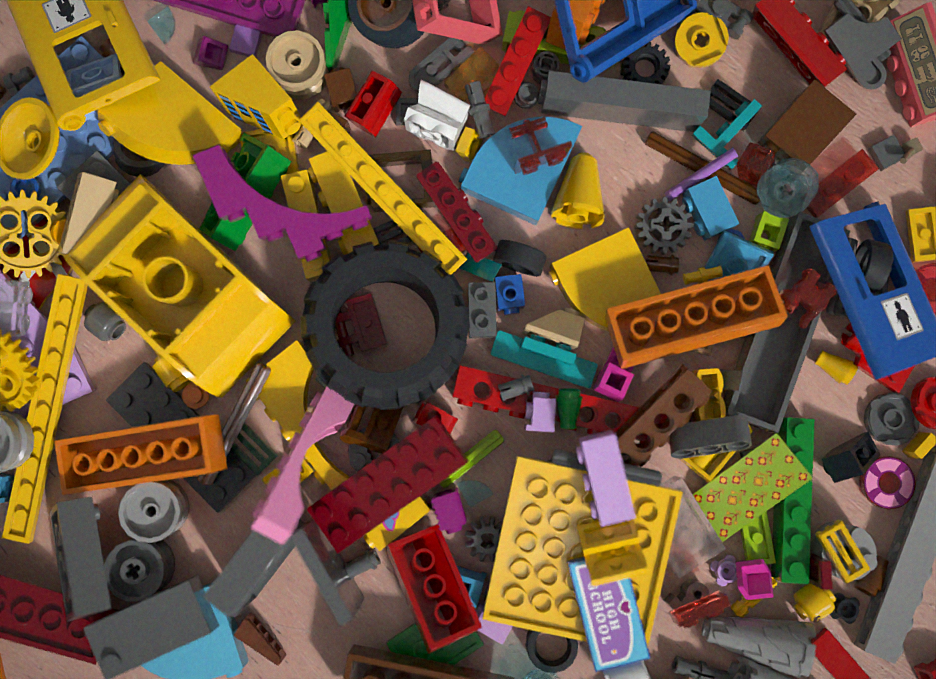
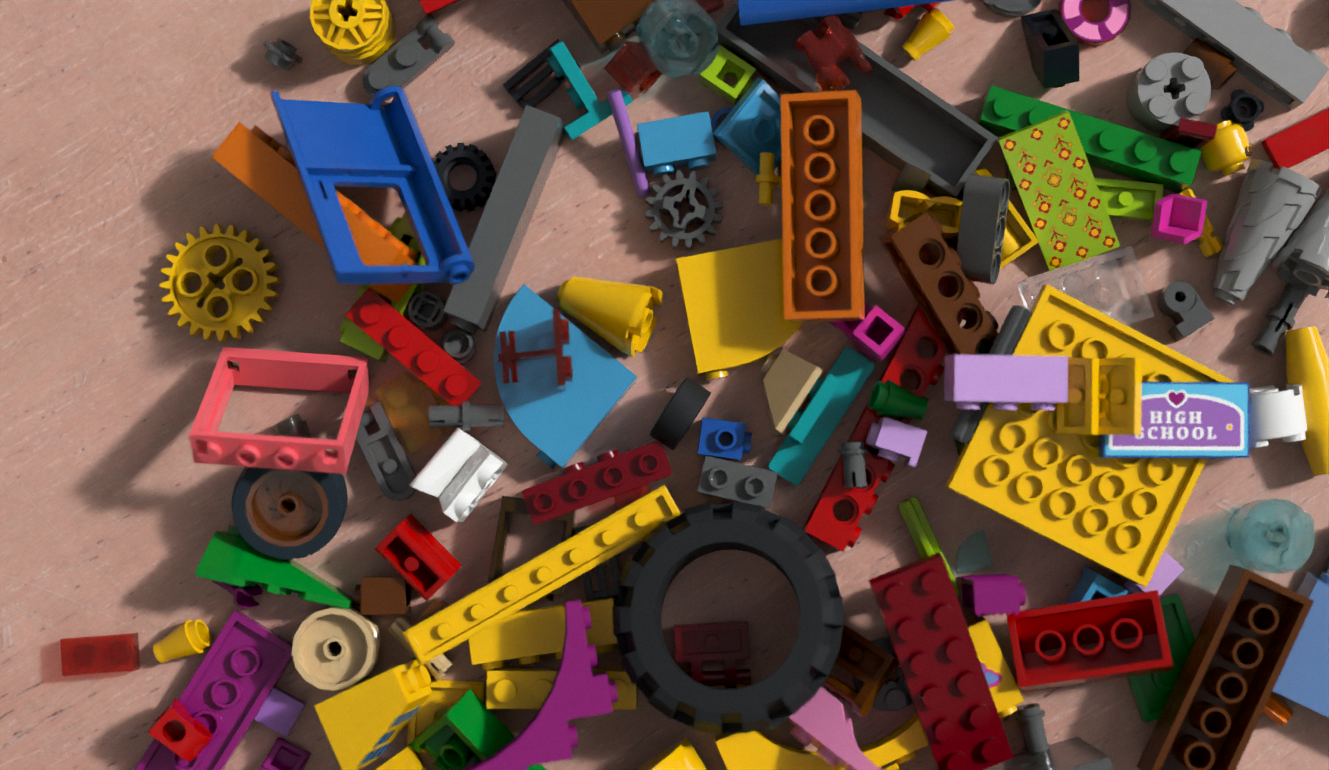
camera: 65 degrees left, 0 degrees up
dark grey tile [396,98,418,126] -> none
red leg [413,400,458,434] -> none
yellow plate [456,127,483,163] -> none
teal sticker [459,252,502,282] -> none
dark grey gear [465,516,503,562] -> none
black tyre [525,630,578,673] -> none
reddish brown axle [645,131,764,205] -> none
reddish brown pin [646,254,679,276] -> none
clear red plate [669,591,731,628] -> none
yellow plate [675,12,729,68] -> none
lavender plate [710,555,737,586] -> none
yellow tile [815,520,871,583] -> none

